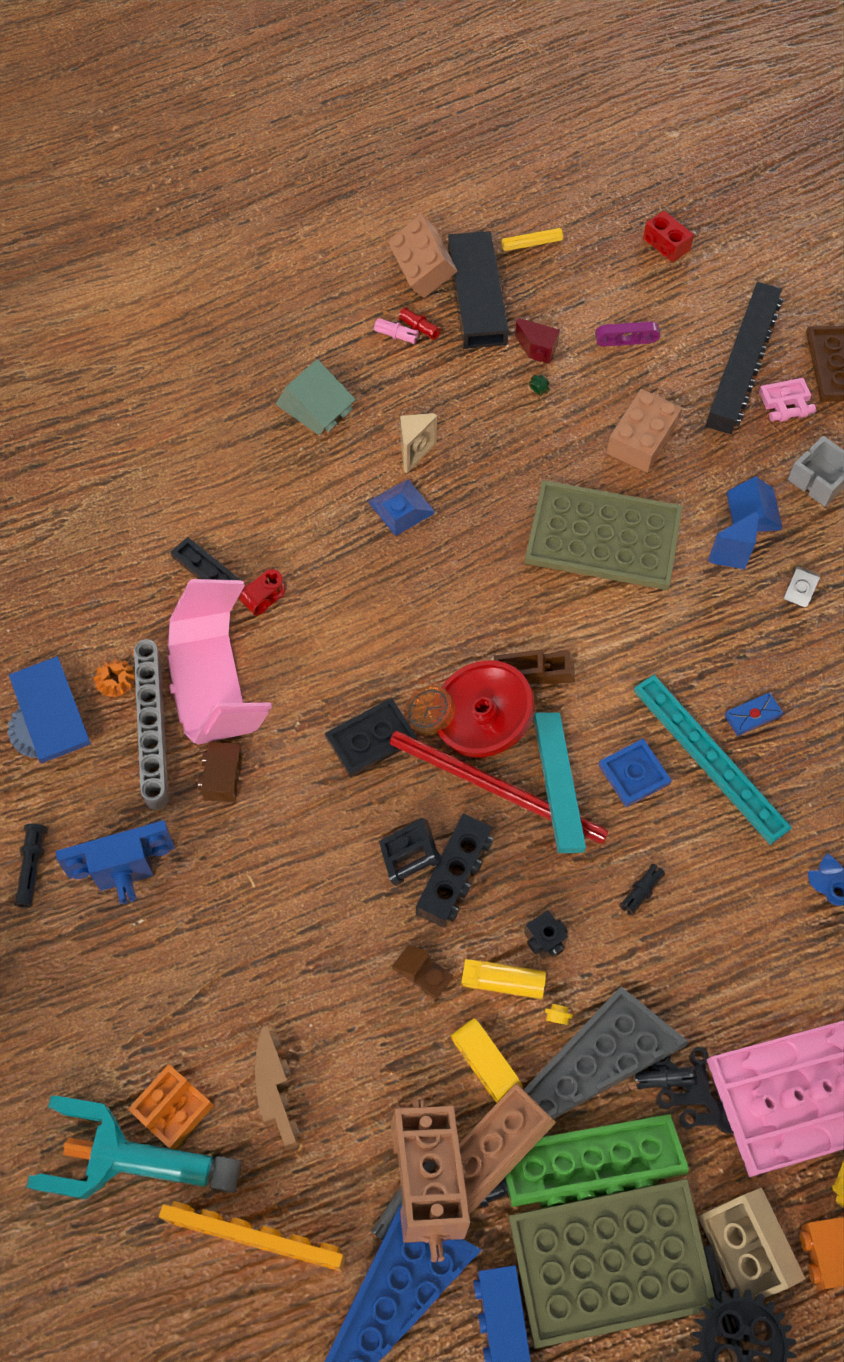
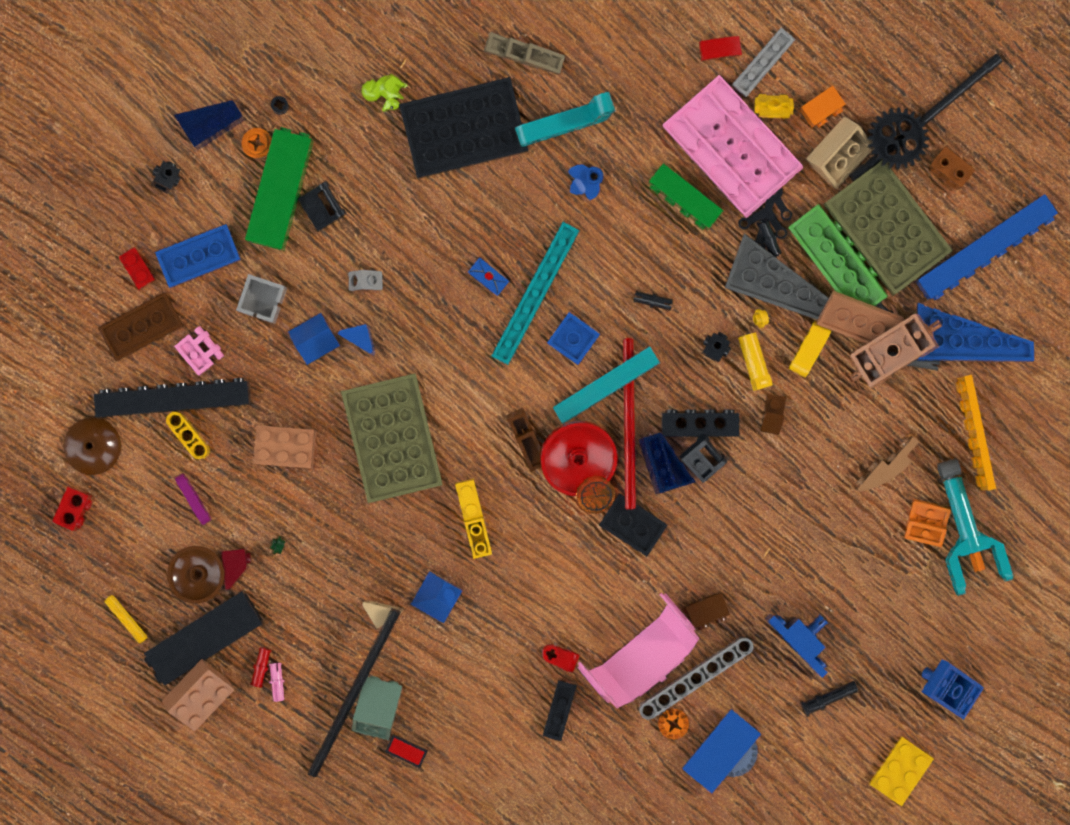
camera: 115 degrees left, 25 degrees up
none -> reddish brown dish [63,418,121,475]
none -> yellow beam [166,412,210,459]
none -> reddish brown dish [167,546,225,604]
none -> black axle [307,608,401,777]
none -> red tile [385,734,428,768]
none -> yellow slope [455,478,492,559]
none -> clear blue wedge [639,433,696,494]
none -> green brick [648,163,724,230]

